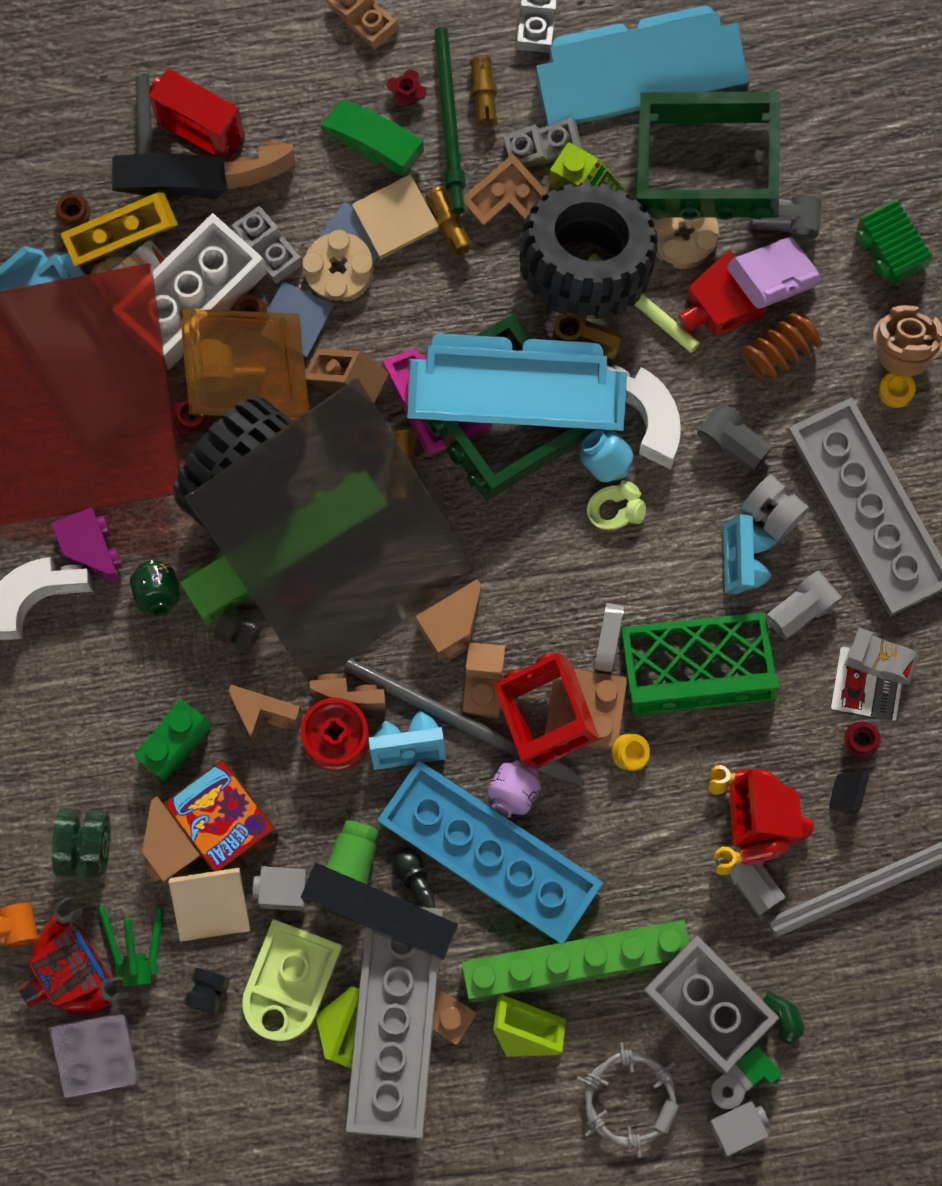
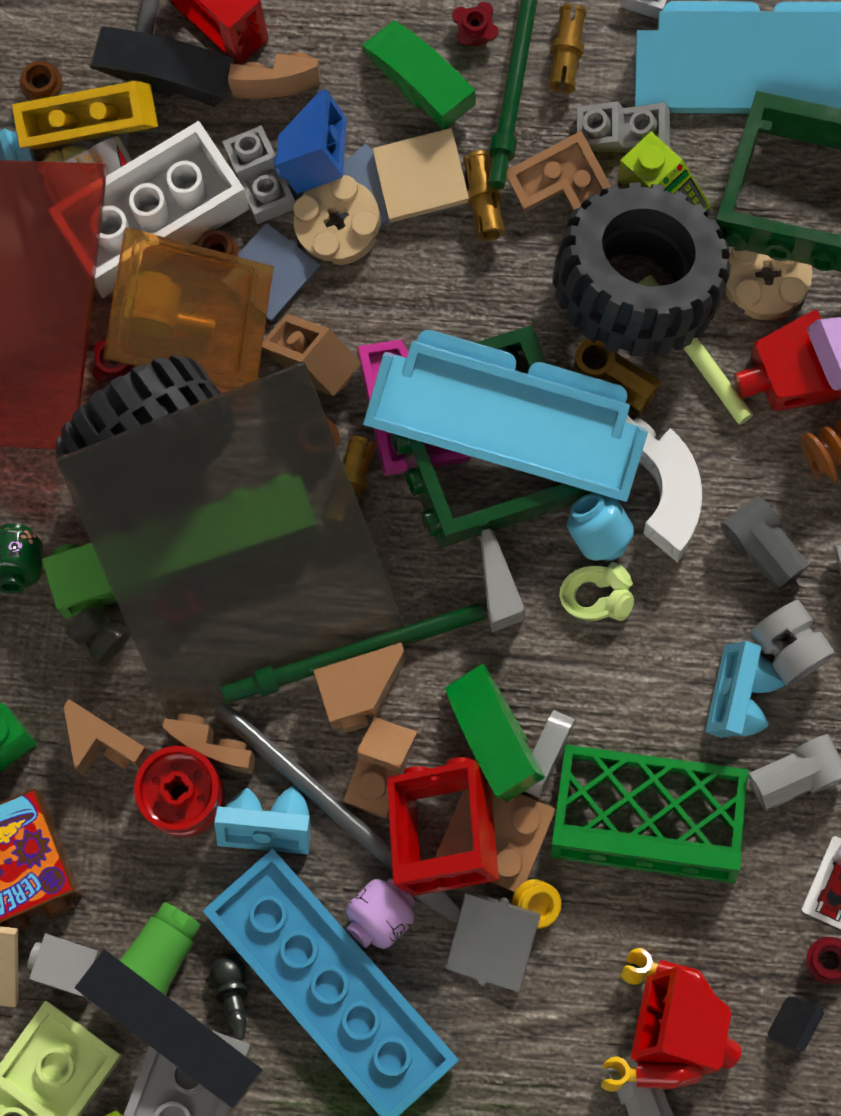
camera: 20 degrees right, 0 degrees up
none -> dark green bar [220,603,485,704]
none -> blue slope [274,89,347,194]
none -> green slope [445,664,546,802]
none -> dark grey piece [445,891,541,992]
none -> light grey slope [481,528,525,632]

